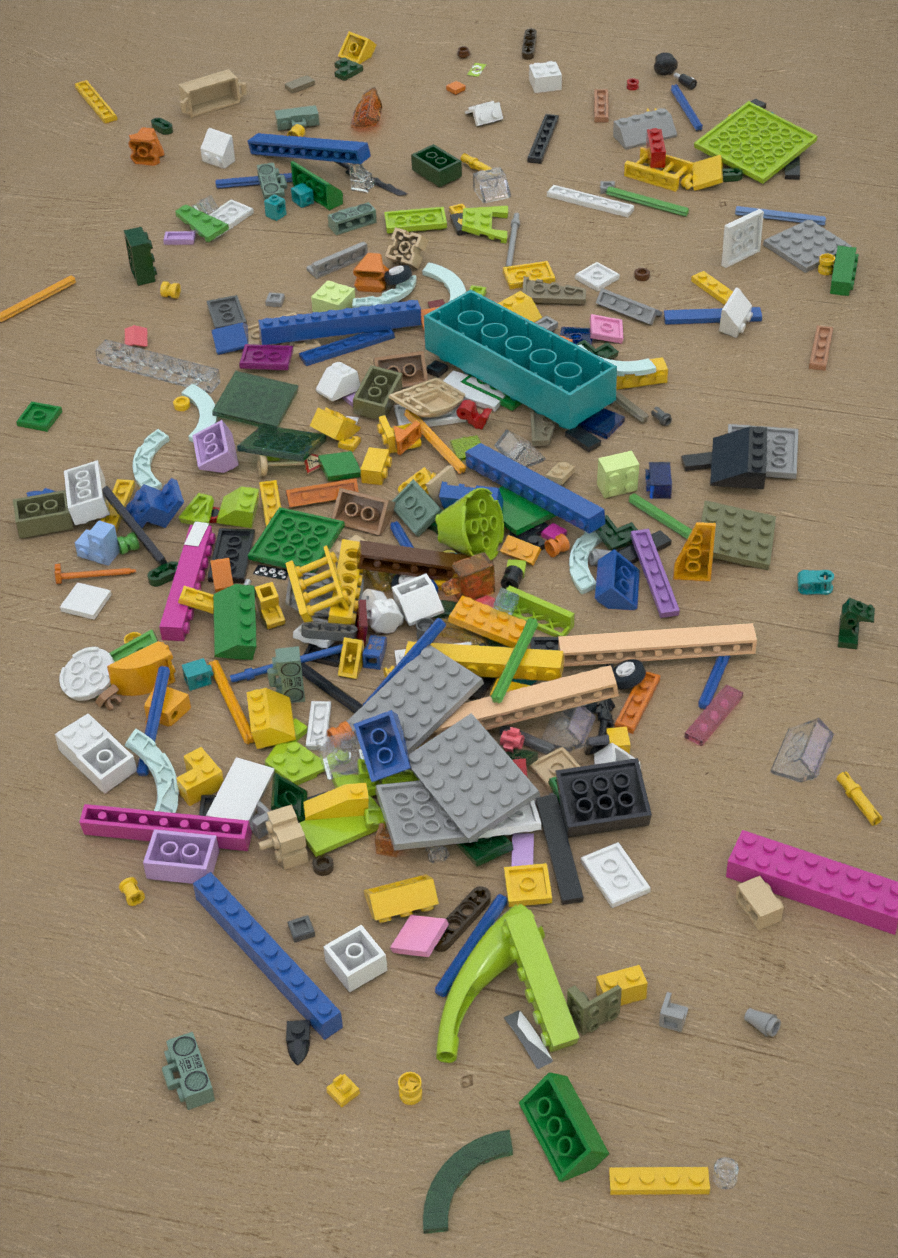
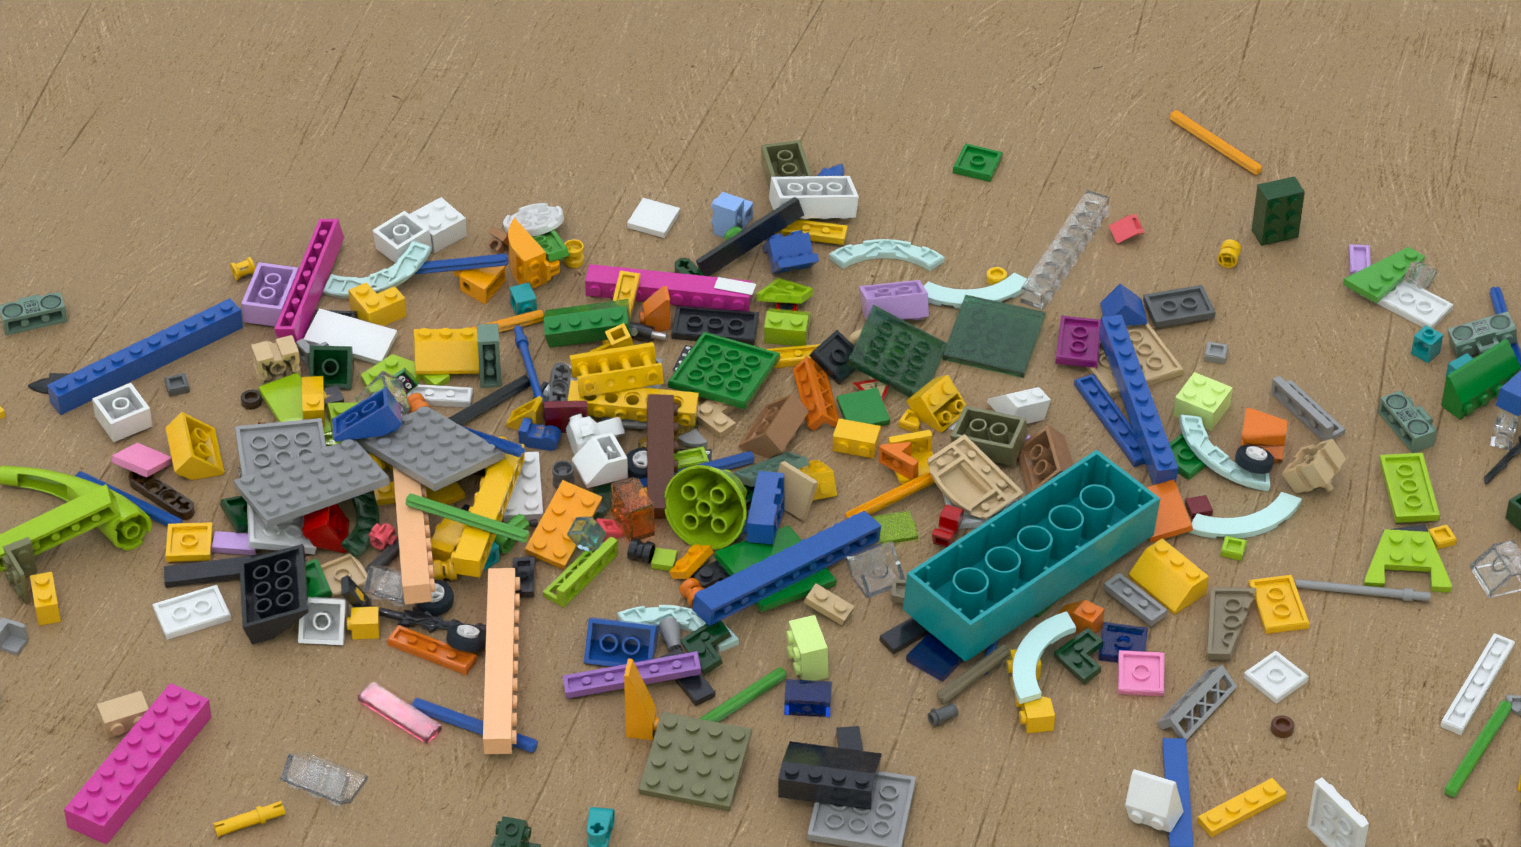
camera: 90 degrees right, 0 degrees up
orange piece [54,564,136,584] -> none
none -> tile [388,367,419,397]
none -> black tile [809,330,865,385]

